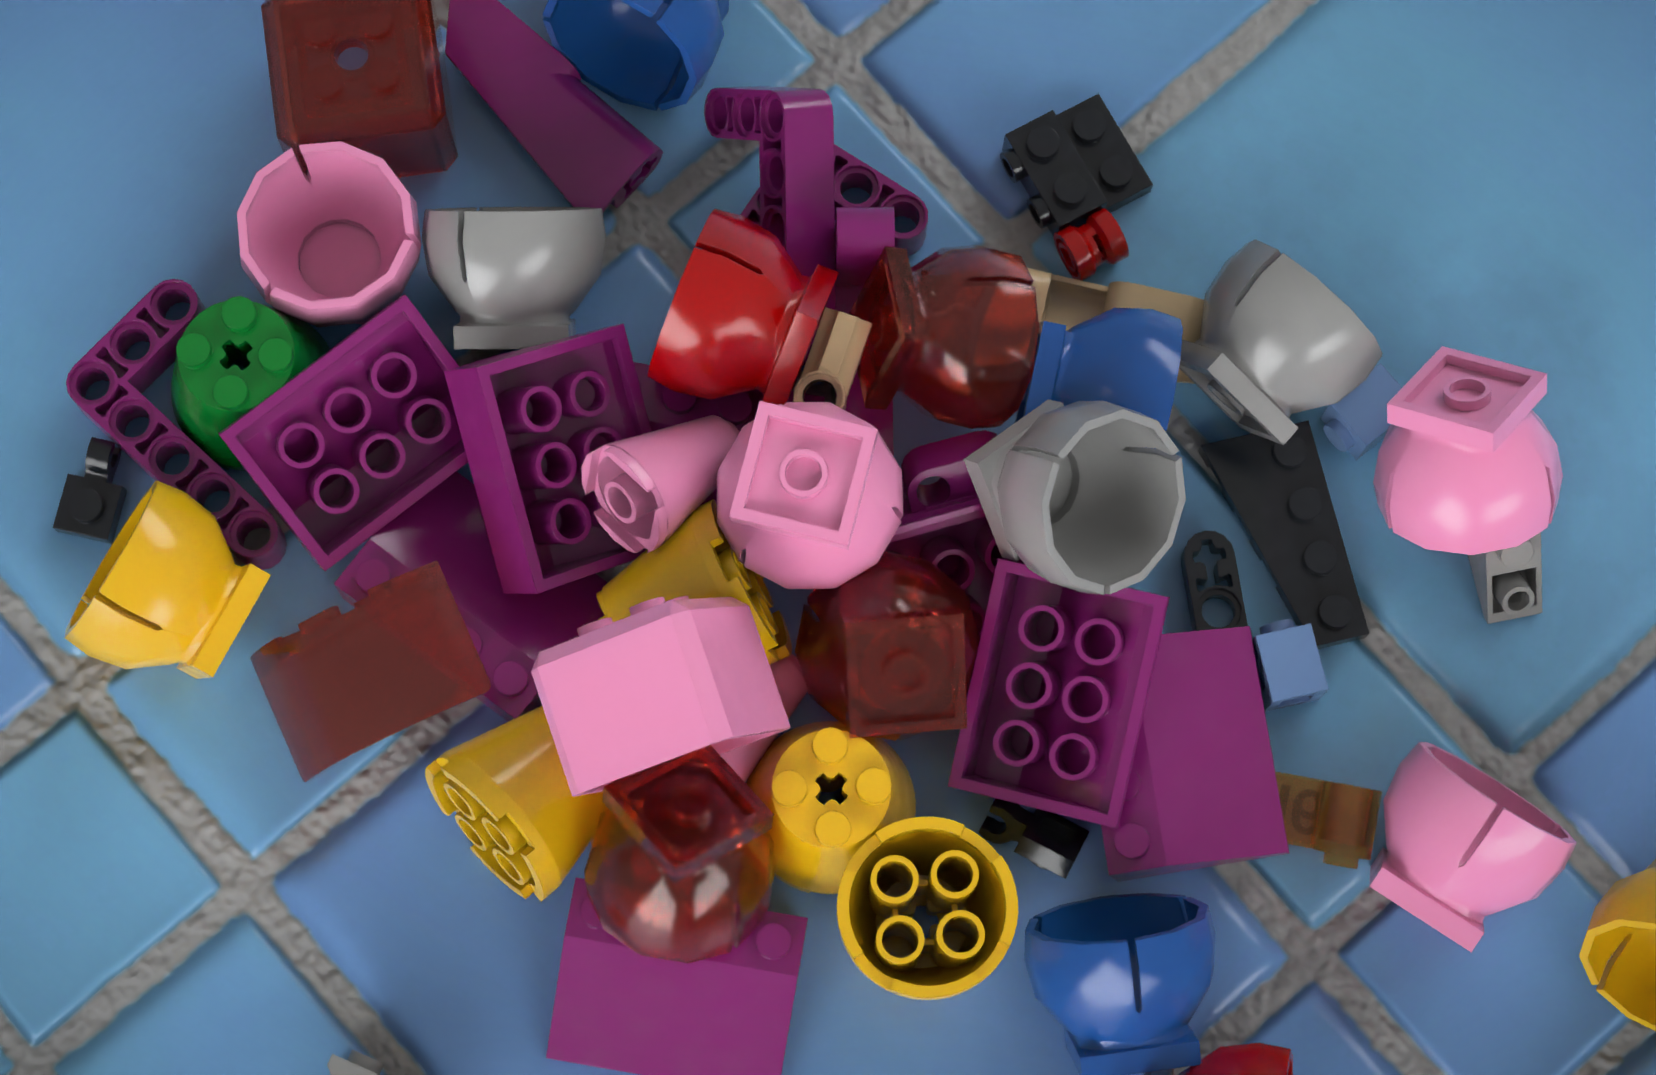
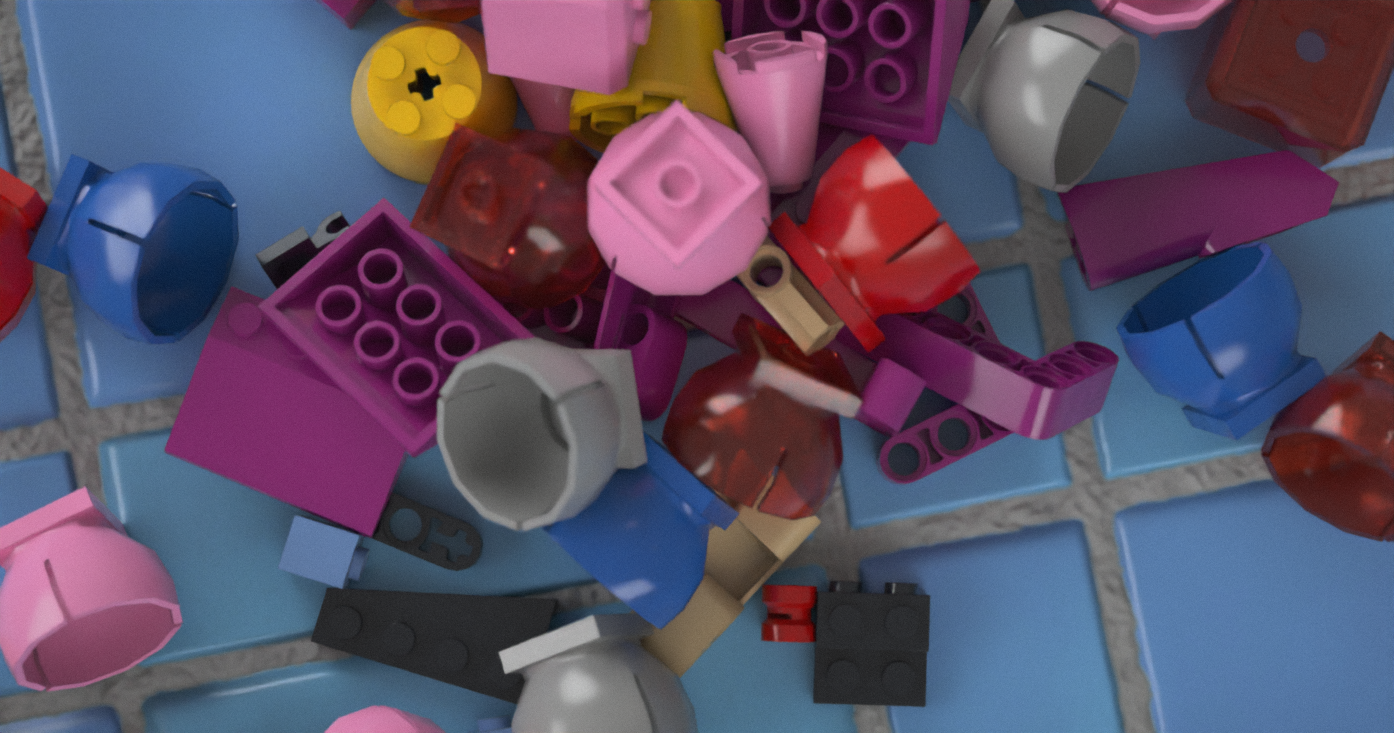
camera: 120 degrees right, 10 degrees up
yellow cone [836,816,1018,1000] -> none
clear orange door [1276,771,1382,869] -> none

